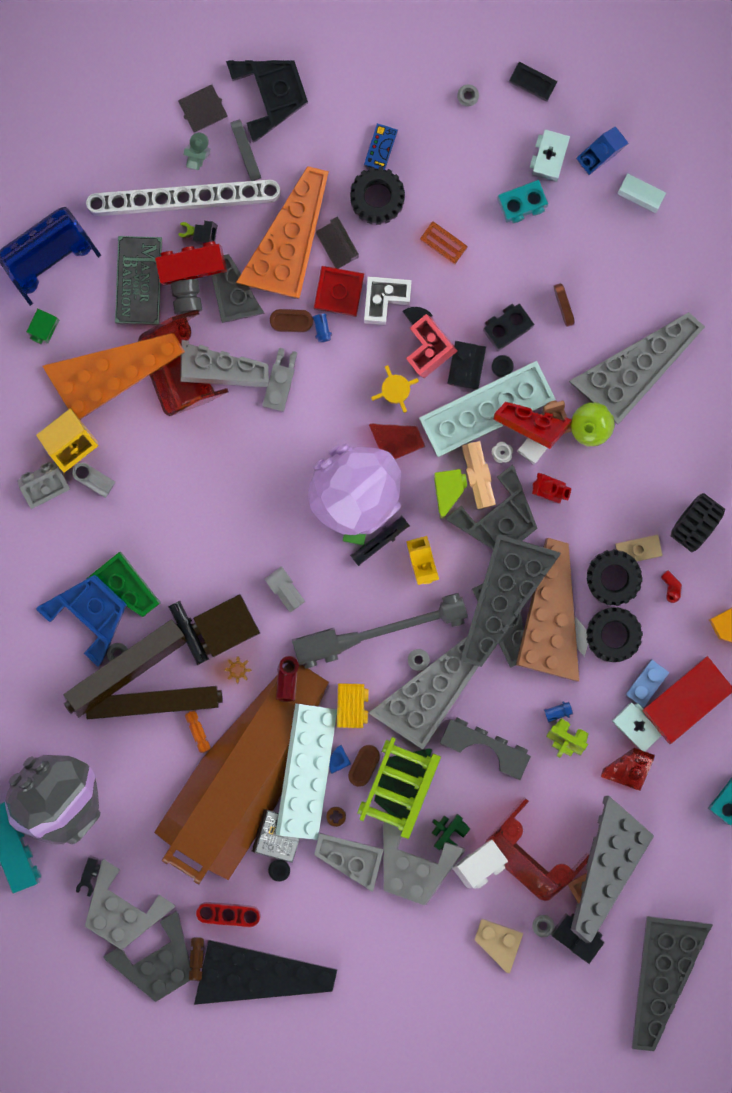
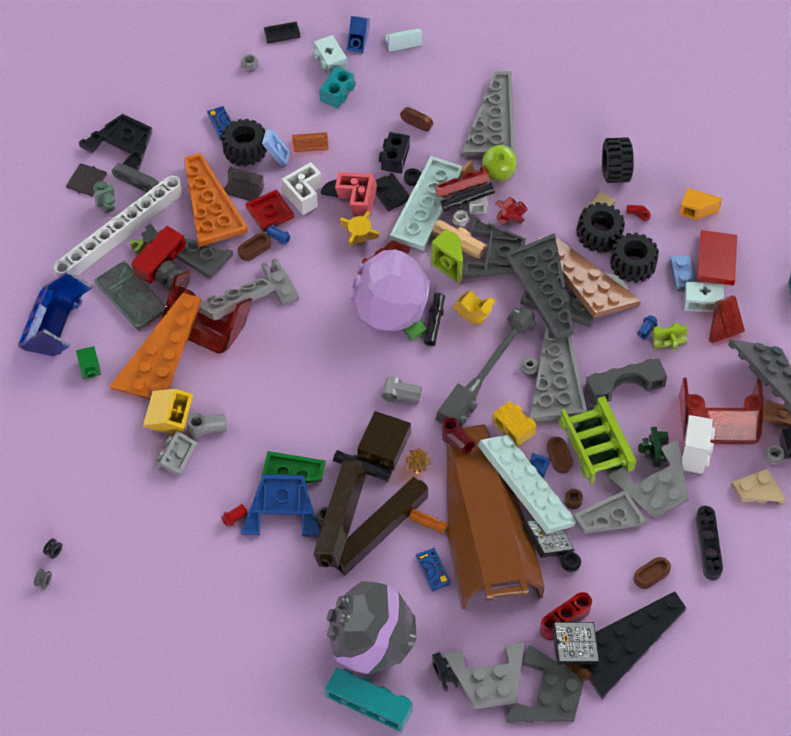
camera: 45 degrees left, 30 degrees down
none -> red pin [221,504,248,527]
none -> light blue plate [262,129,291,166]
none -> blue tile [416,548,451,592]
none -> black pin [440,182,495,212]
none -> tile [552,622,599,665]
none -> copper tile [634,557,671,589]
none -> black beam [696,506,723,581]

